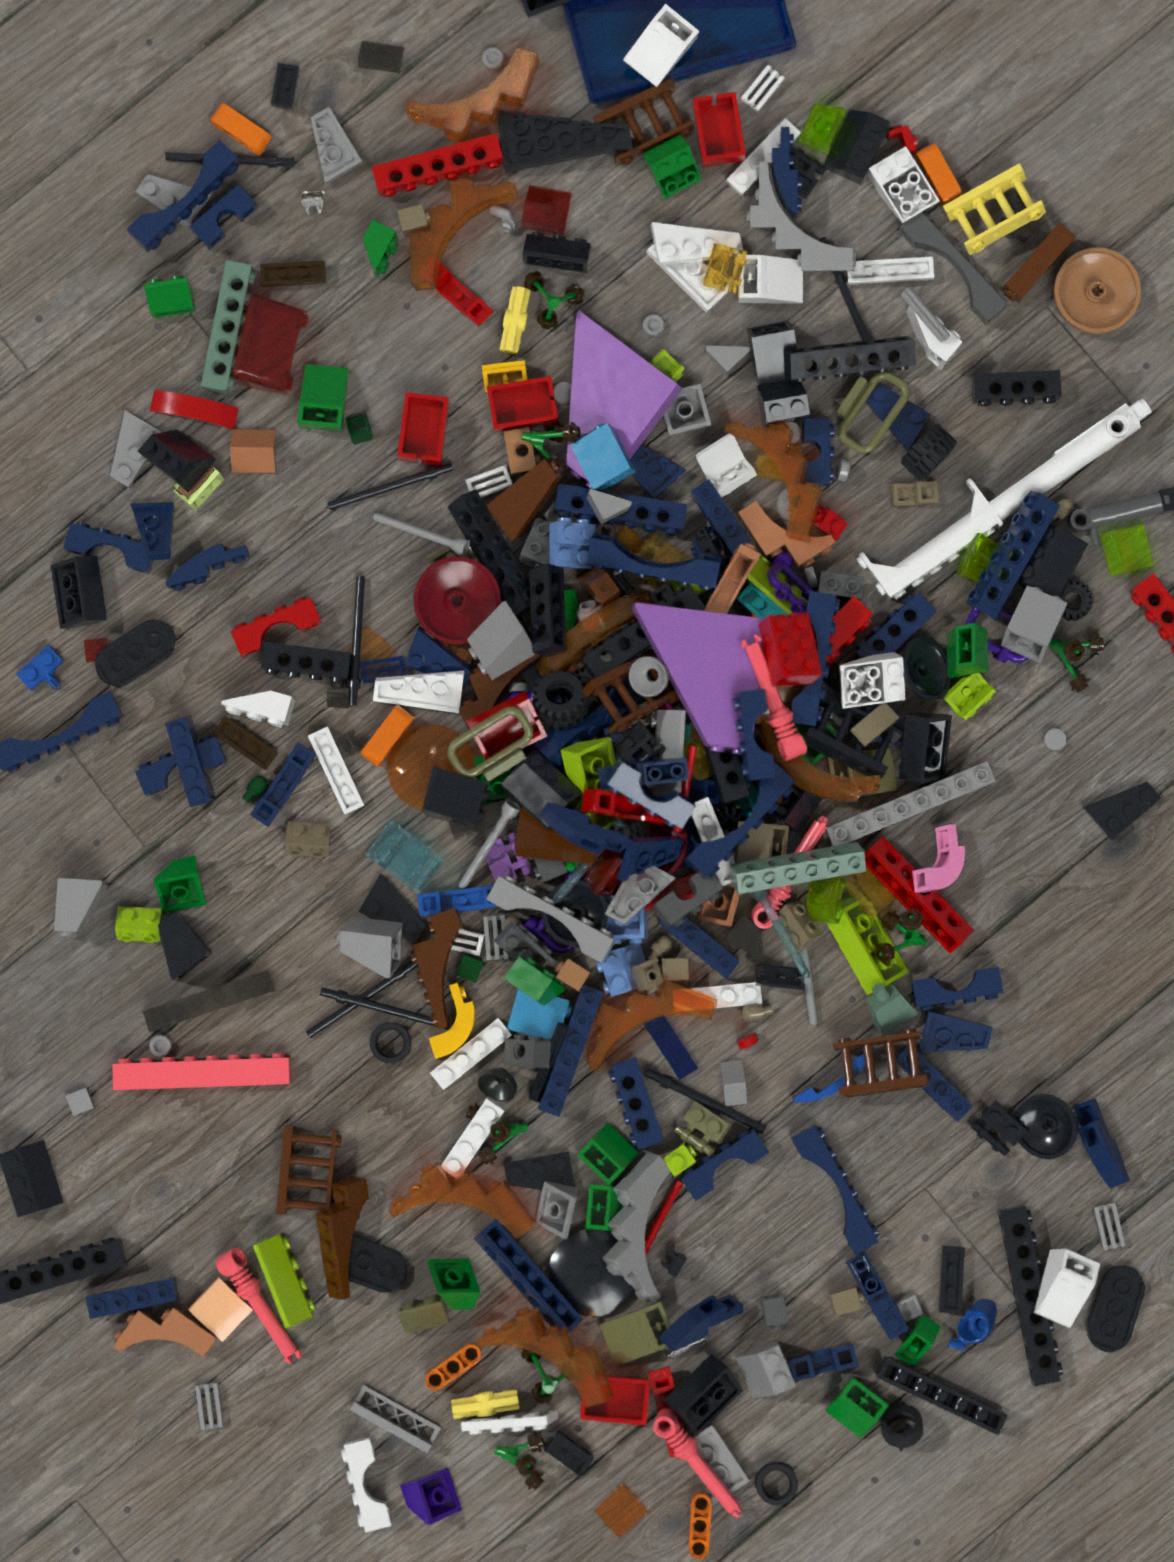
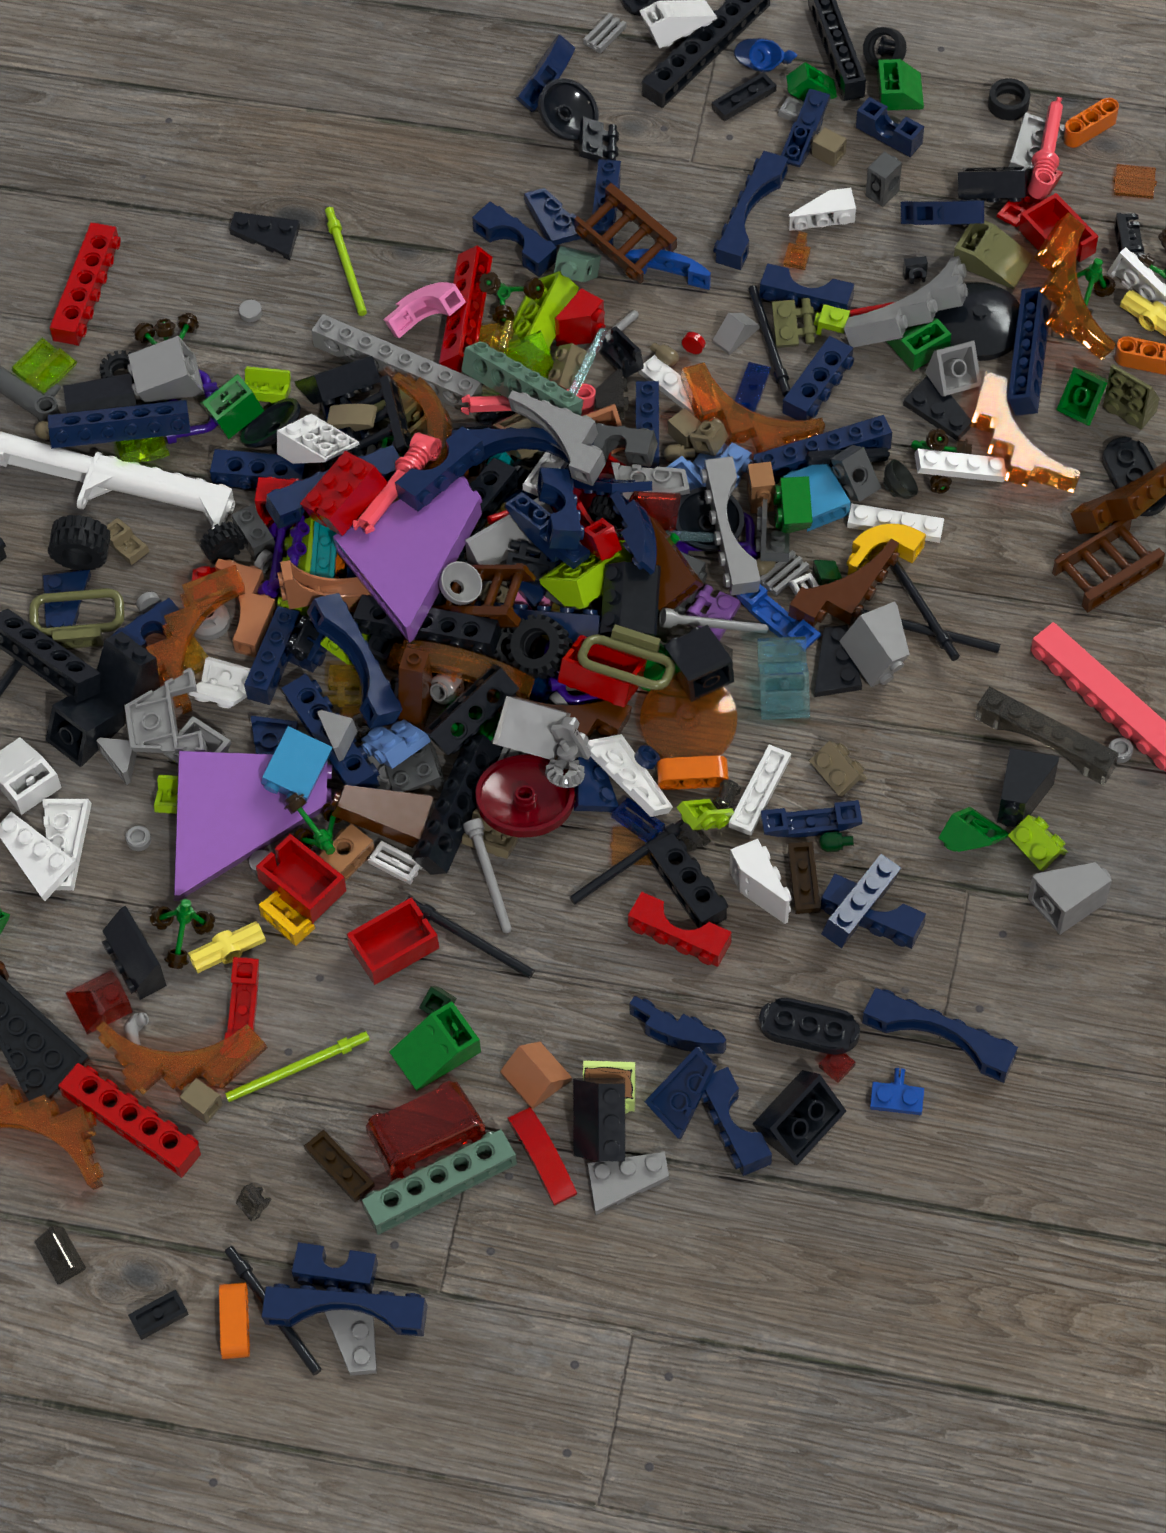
camera: 125 degrees left, 25 degrees down
green slope [144,275,196,319] -> none
light grey wing [311,107,362,185] -> none
green slope [363,219,399,279] -> none
black tyre [370,1022,411,1063] -> none
green slope [577,1122,639,1185] -> none
clear yellow plate [703,243,747,294] -> none
light grey slope [735,1340,796,1399] -> none
none -> light grey wing [124,668,206,754]
none -> black tyre [200,521,246,564]
none -> lime bar [225,1031,370,1102]
none -> lime bar [325,207,367,316]
none -> light grey arch [508,390,606,486]
none -> light grey gear [545,757,585,788]
none -> light grey hips [551,717,591,761]
none -> red slope [555,288,605,347]
none -> dark blue tile [634,745,660,769]
none -> lime bracket [676,799,735,830]
none -> clear orange plate [784,231,811,270]
none -> white slope [789,188,856,231]

